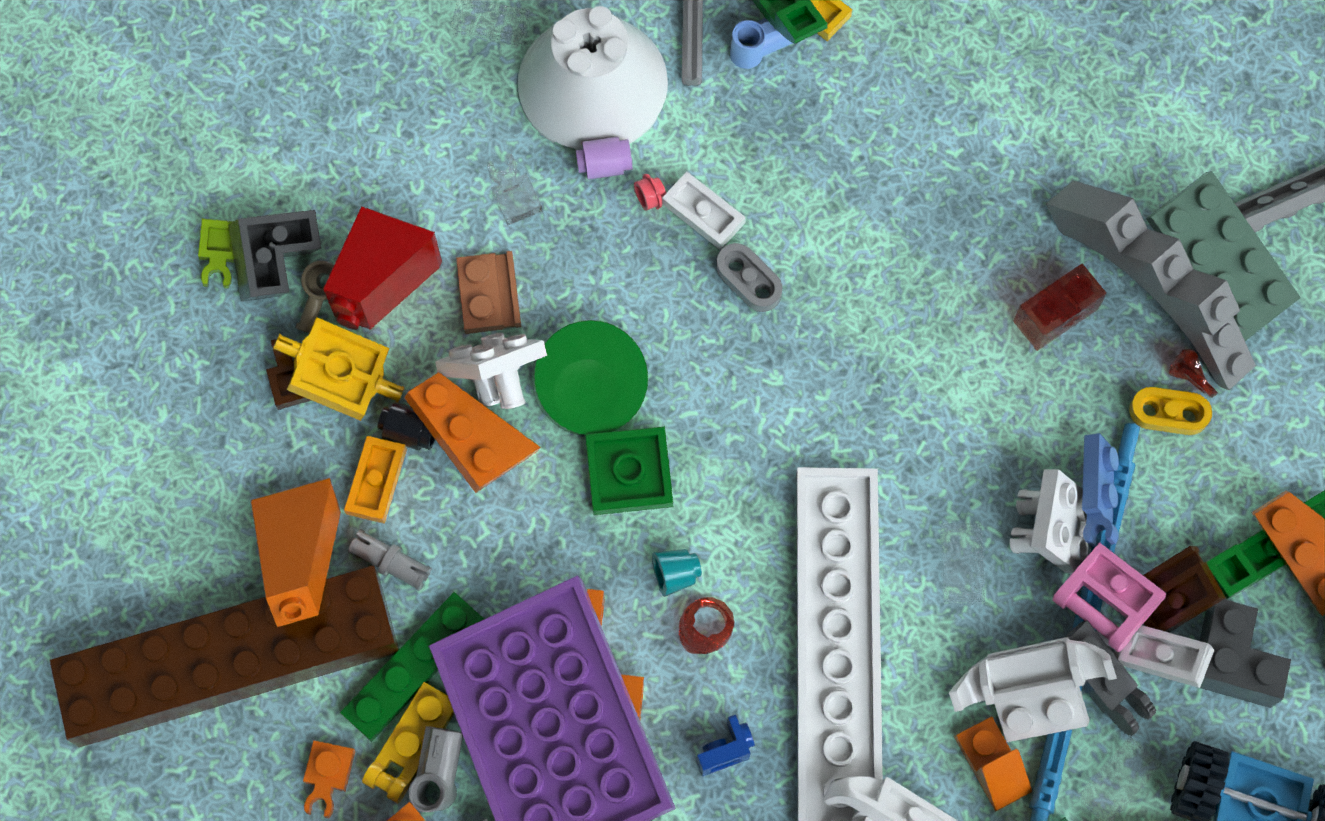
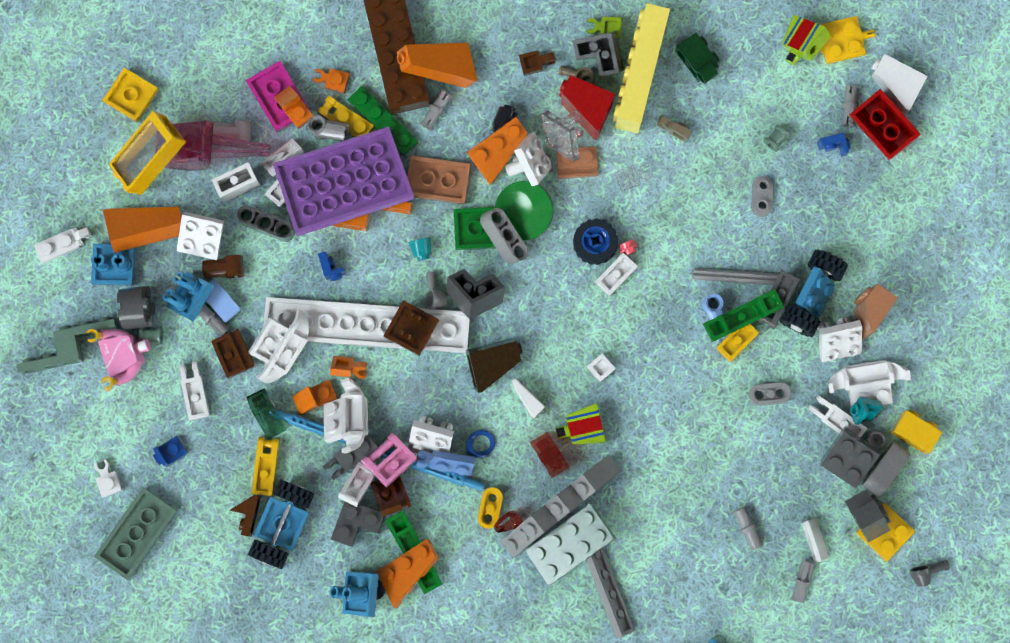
camera: 95 degrees right, 10 degrees up
yellow plate [273,317,404,421] -> none
light orange plate [344,436,407,524] -> none
white cone [518,6,668,151] -> none
lavender brick [576,137,633,180] -> none
clear red piece [678,597,735,655] -> none
light grey plate [717,243,783,312] -> none
none -> orange plate [330,356,367,379]
none -> reddish brown plate [383,300,440,356]
none -> nougat plate [407,156,471,205]
none -> light grey bar [426,272,448,309]
none -> dark grey brick [446,269,505,320]
none -> dark brown slope [465,338,523,393]
none -> blue piece [466,430,495,458]
none -> light grey beam [480,208,528,264]
none -> white slope [512,379,545,419]
none -> clear plate [542,110,584,162]
none -> torso [555,403,606,445]
none -> black wheel [573,218,618,265]
none -> white plate [586,353,616,382]
none -> light yellow brick [613,3,670,134]
none -> dark tan plate [657,115,692,143]
none -> dark green hinge [675,32,720,84]

